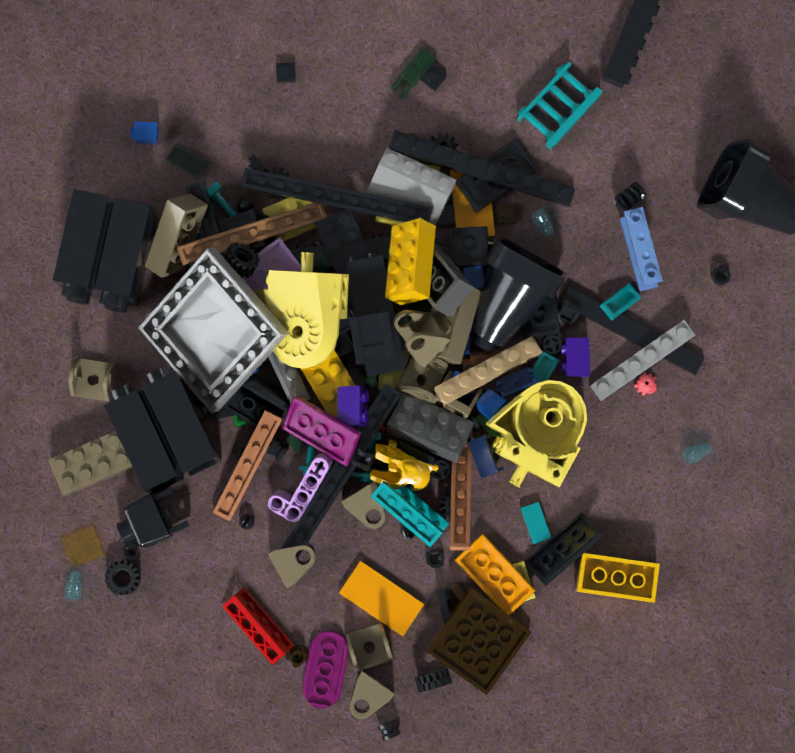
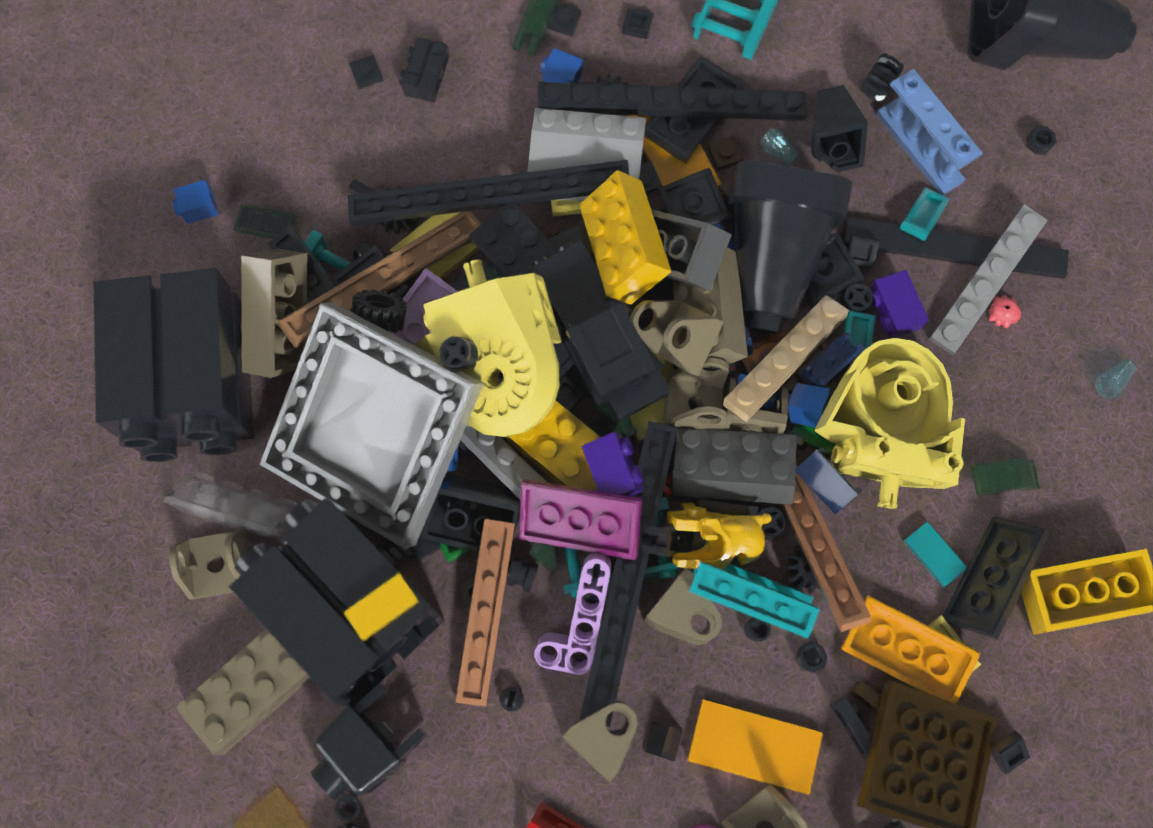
camera: 15 degrees left, 10 degrees down
none -> clear slope [163,472,297,543]
none -> yellow tile [344,574,419,641]
none -> black brick [399,37,450,103]
none -> black wheel [440,336,478,369]
none -> blue brick [540,48,583,83]
none -> black tile [622,8,654,39]
none -> black slope [645,722,683,761]
none -> black slope [811,84,868,172]
none -> clear green slope [971,459,1040,496]
none -> black tile [991,730,1030,774]

